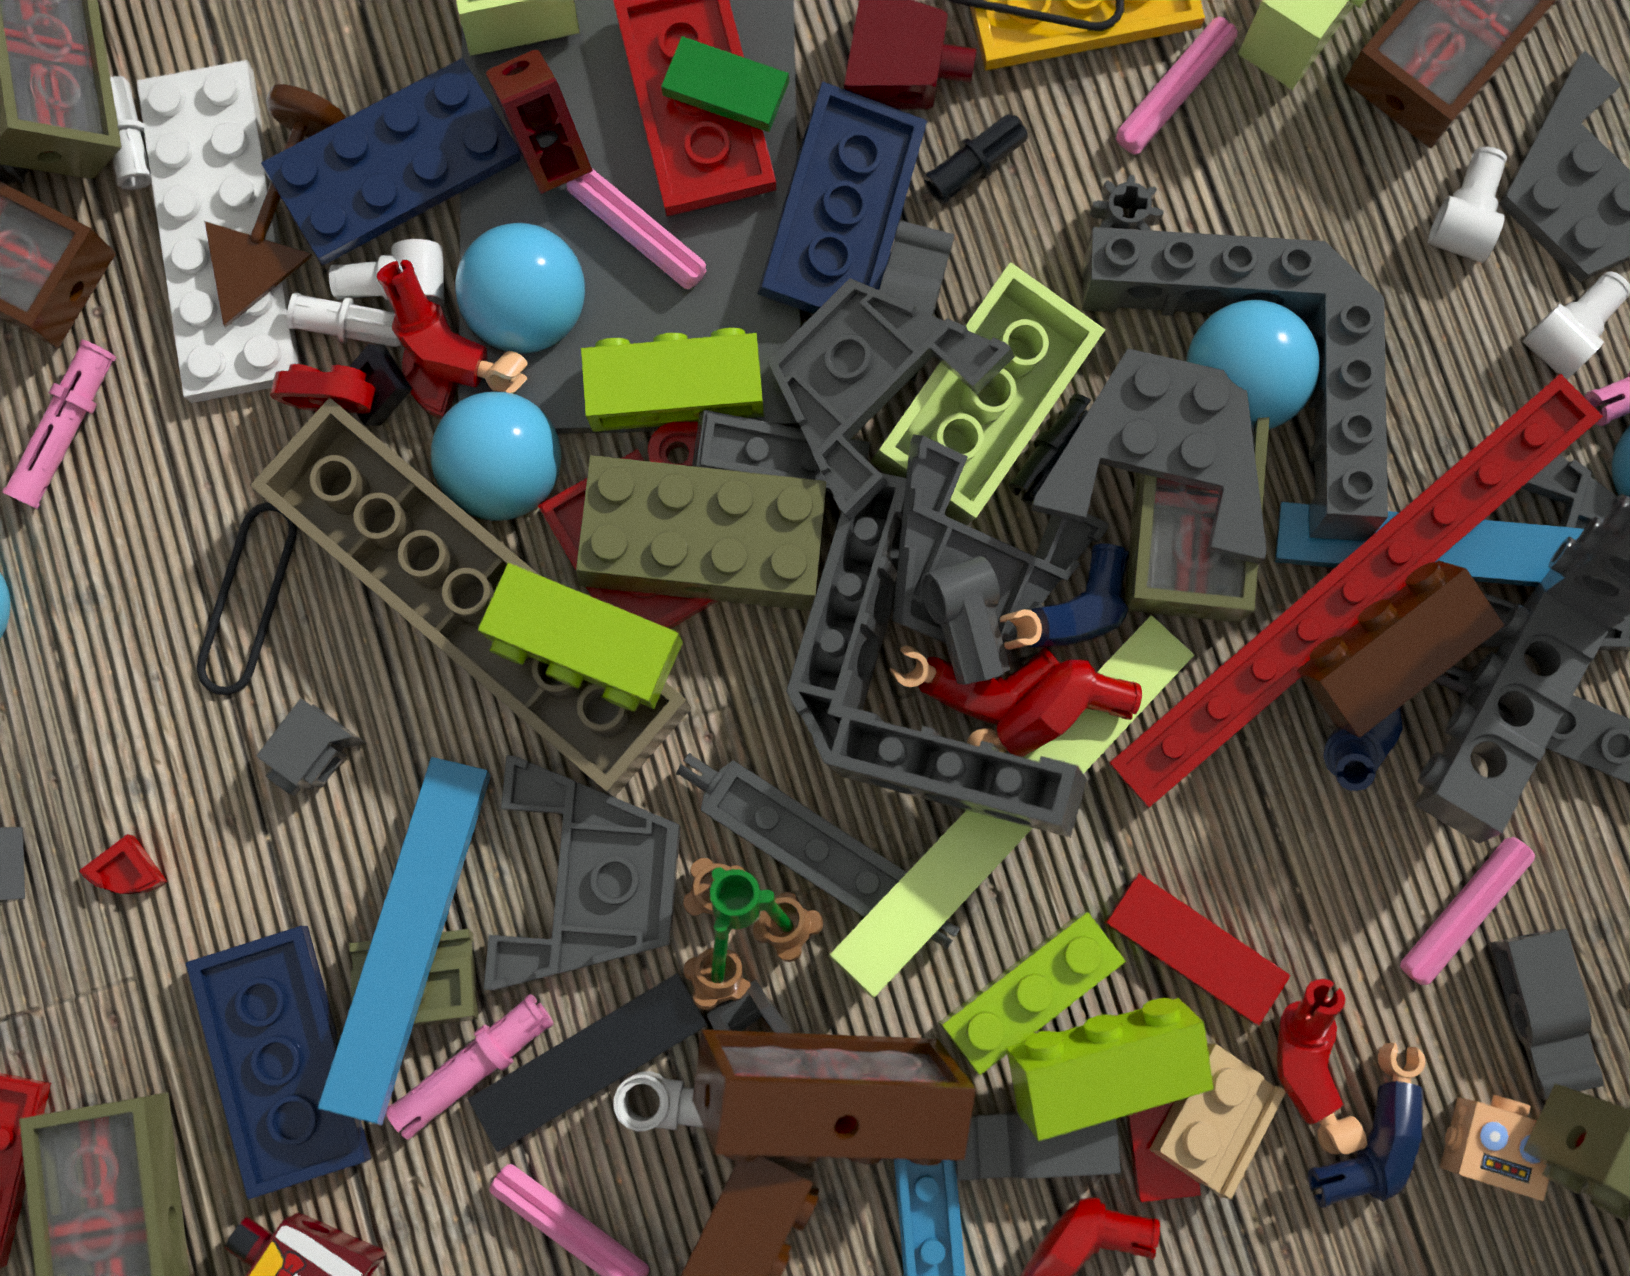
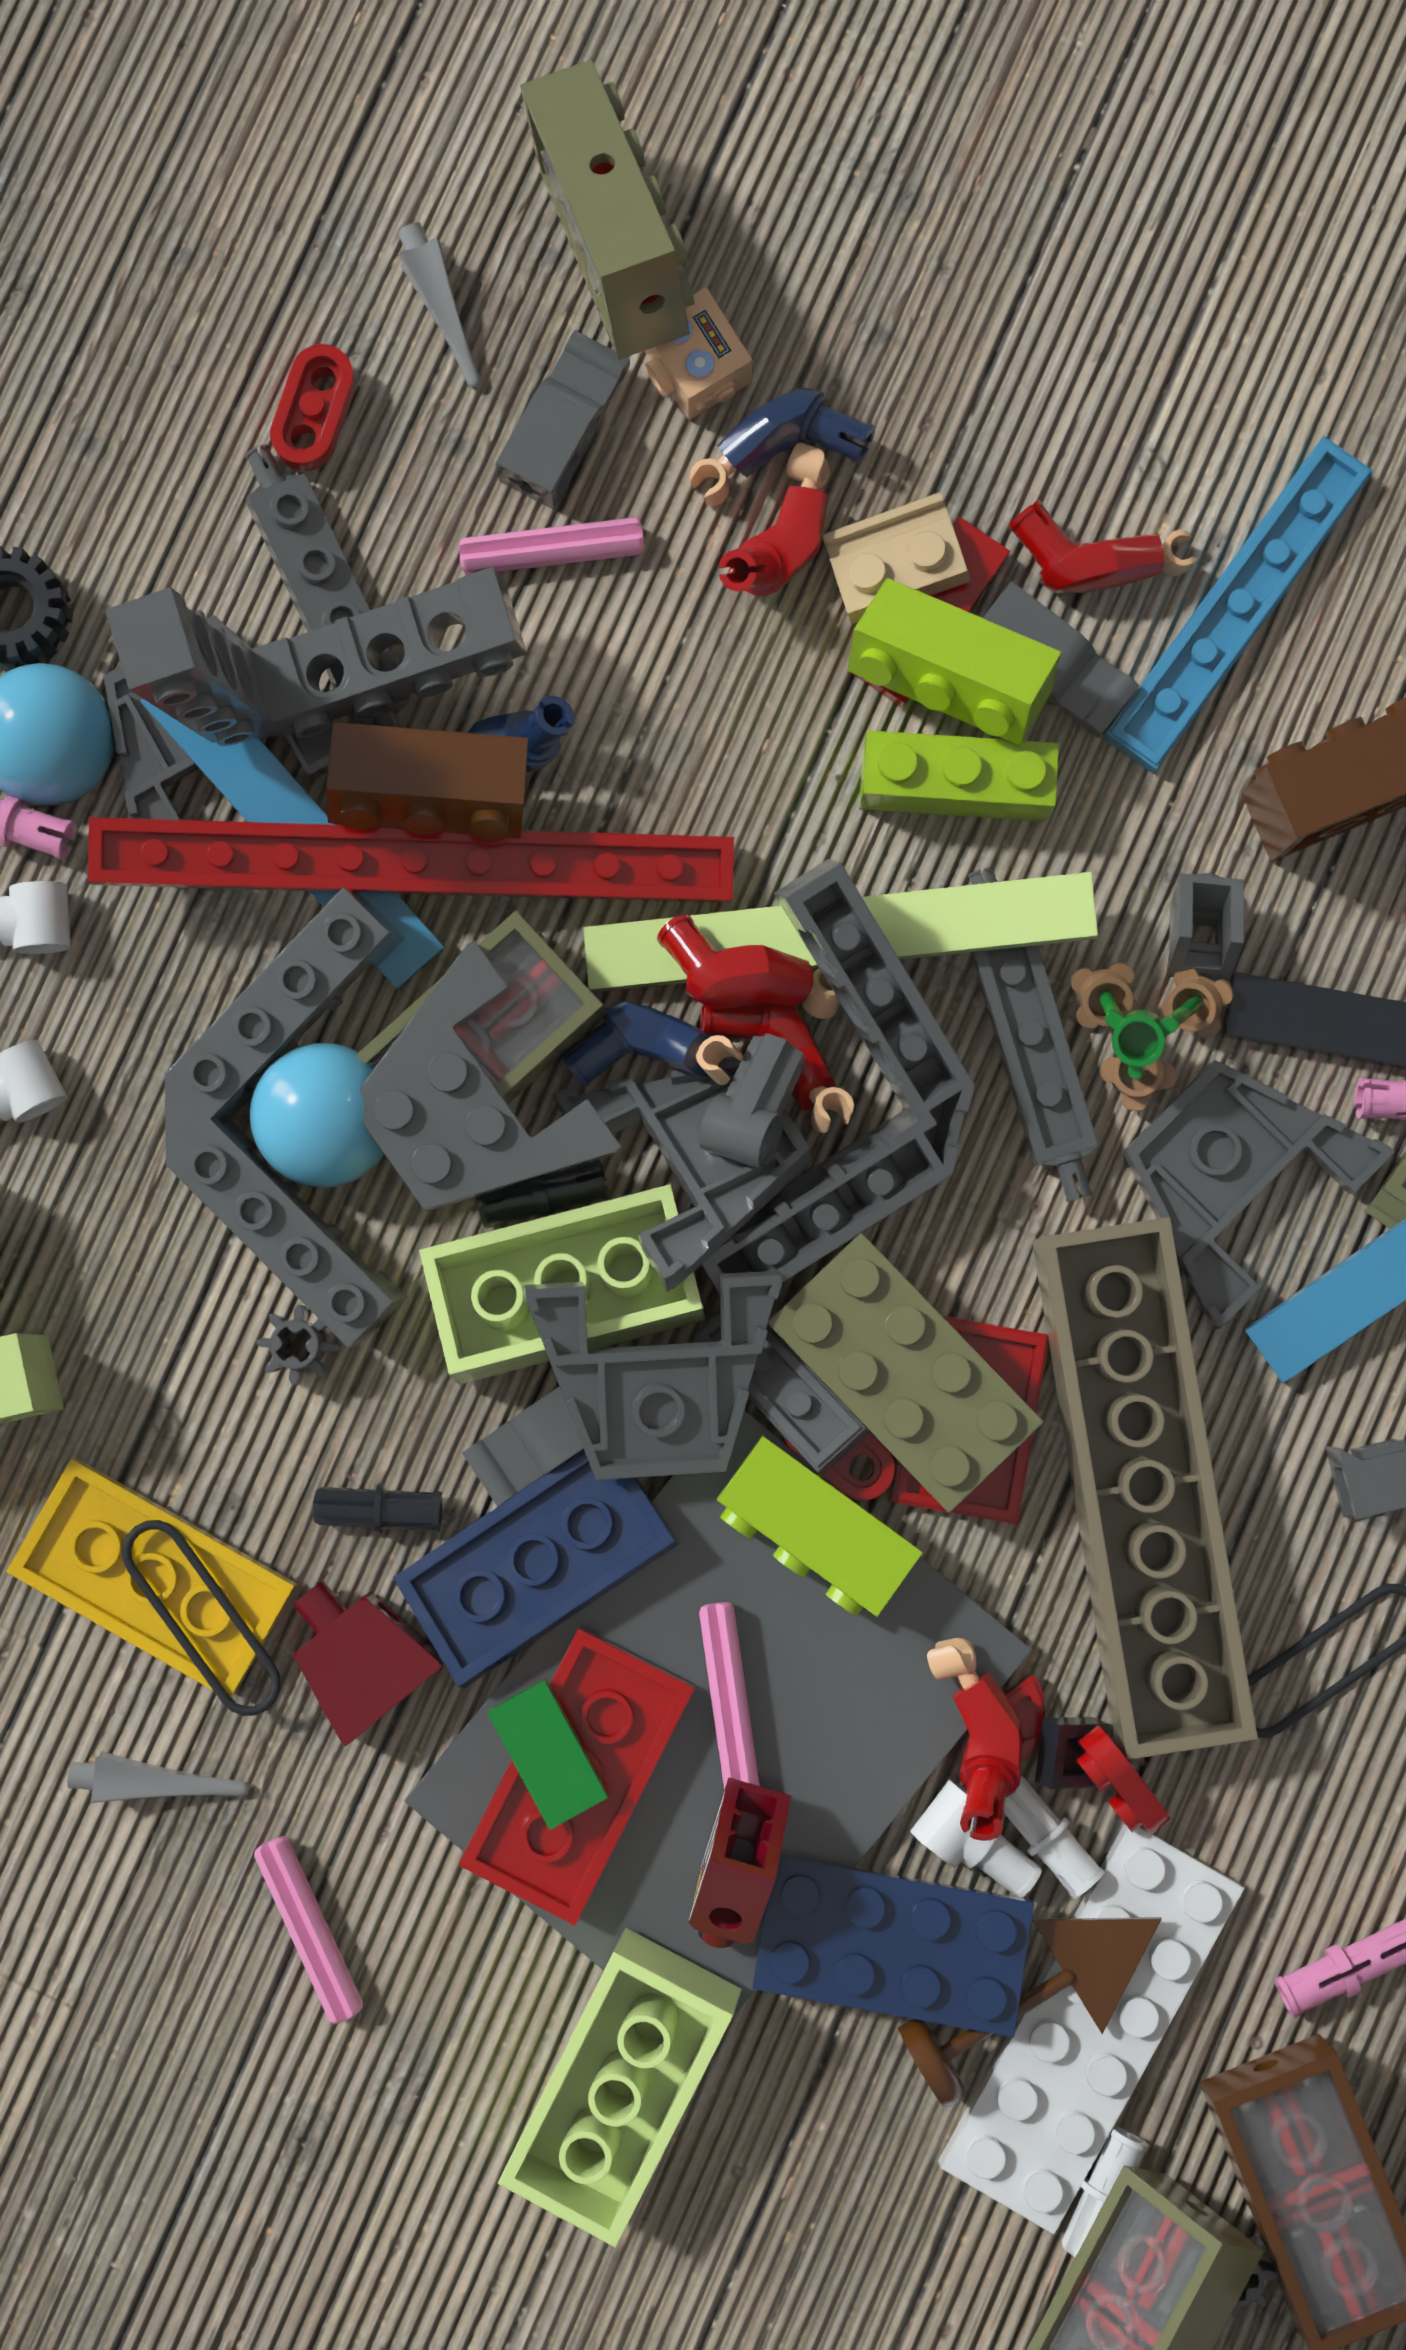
camera: 140 degrees left, 5 degrees up
medium azure piece [430,391,562,521] -> none
medium azure piece [455,223,585,353] -> none
lime brick [478,563,683,712] -> none
white pin [614,1071,704,1131] -> none
reddish brown brick [692,1029,976,1166] -> none
red tile [1104,873,1291,1026] -> none
bright pink axle [1115,17,1238,154] -> none

